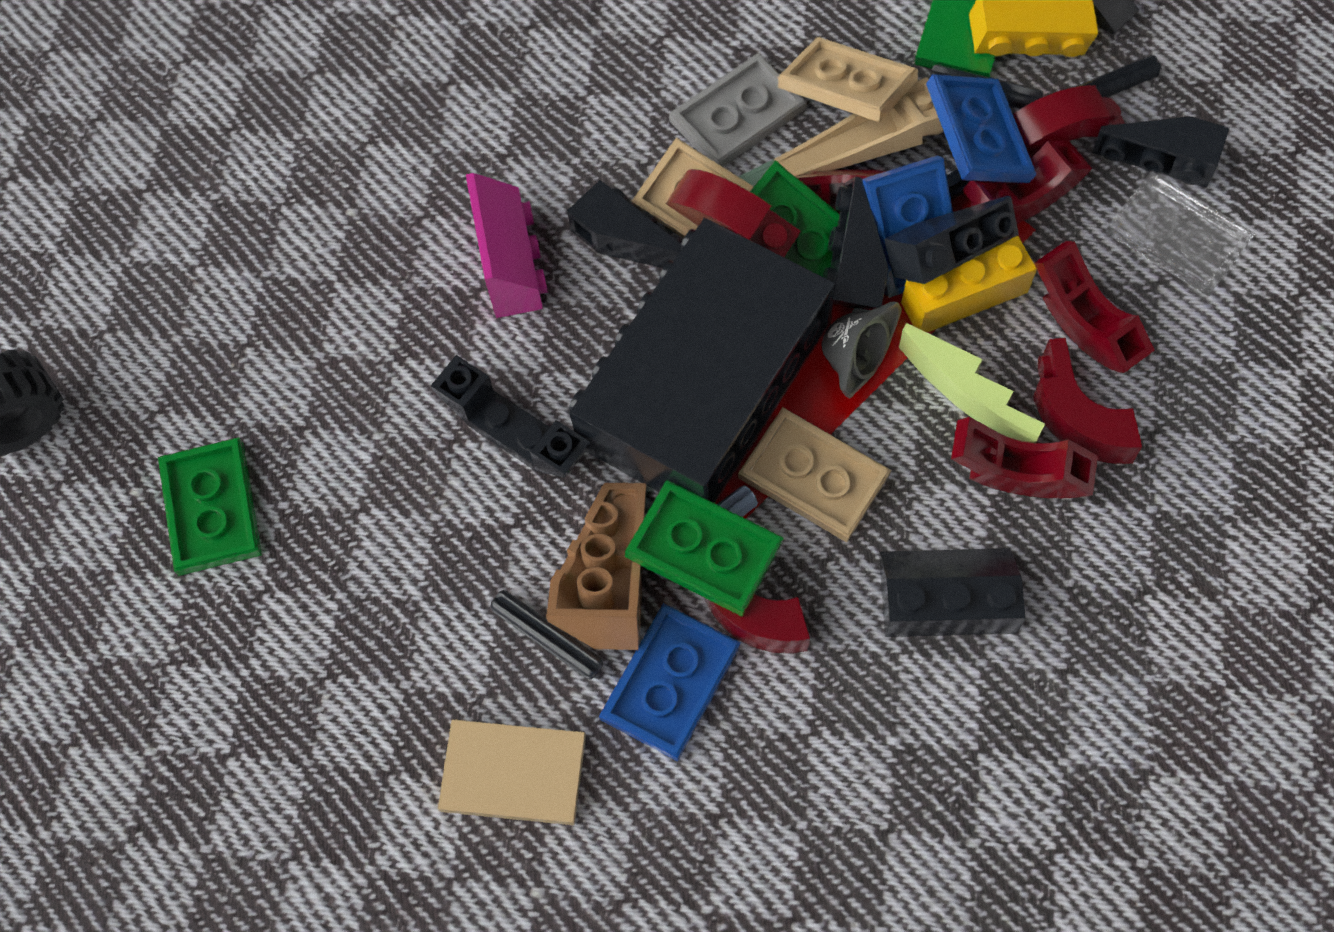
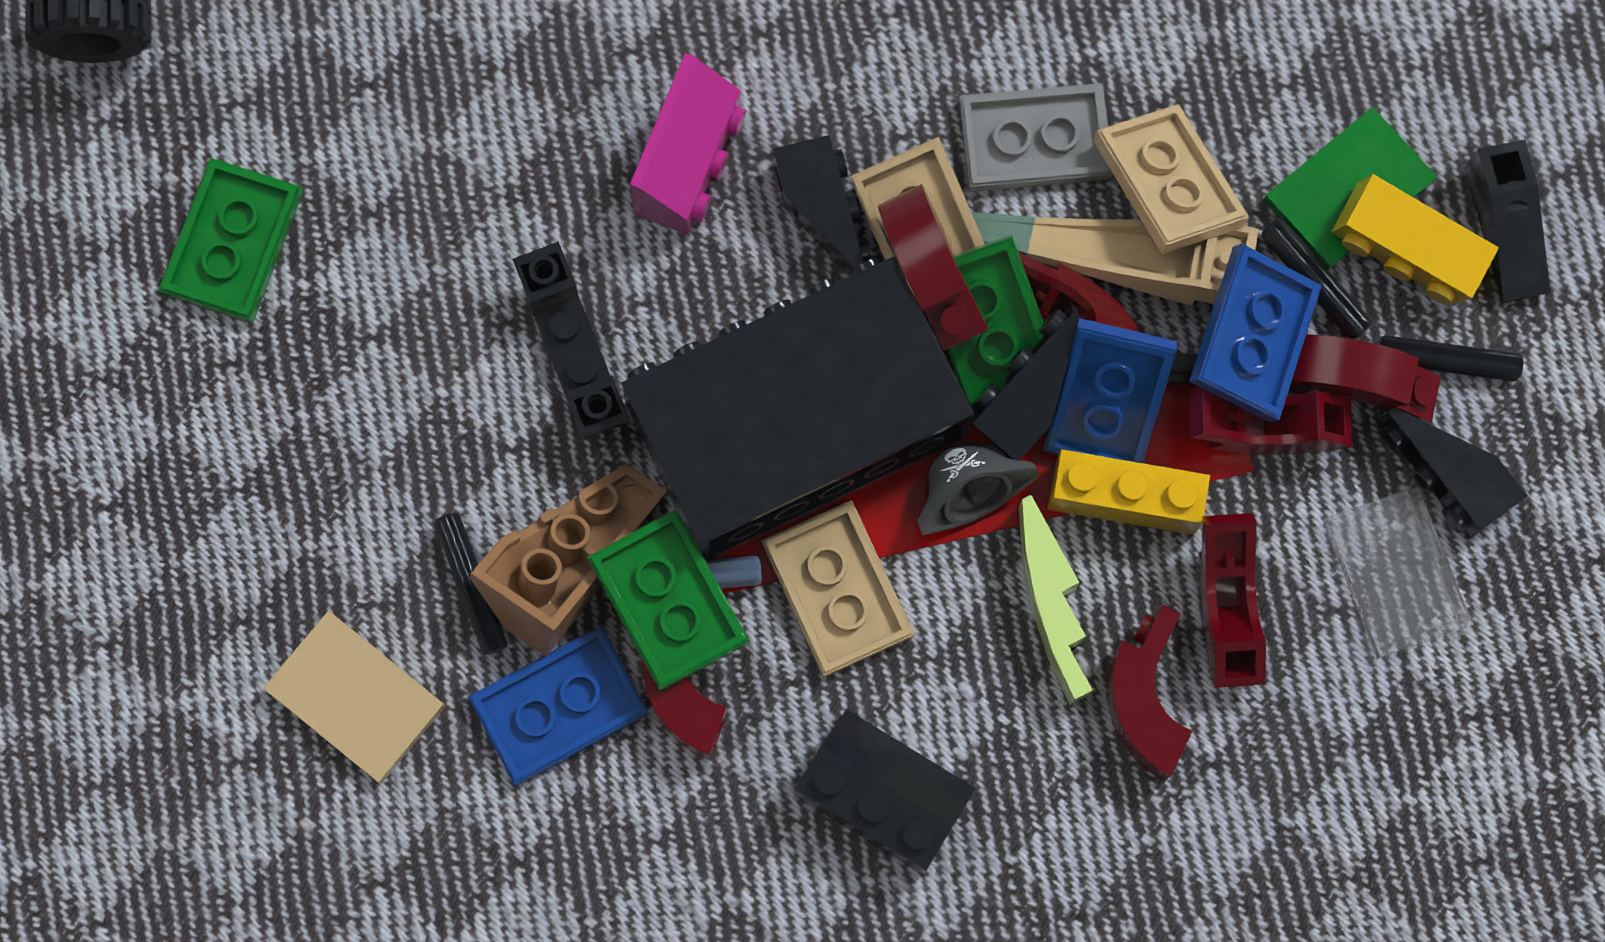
camera: 25 degrees right, 10 degrees up
black slope [884,196,1019,284] -> none
dark red arch [951,417,1098,499] -> none

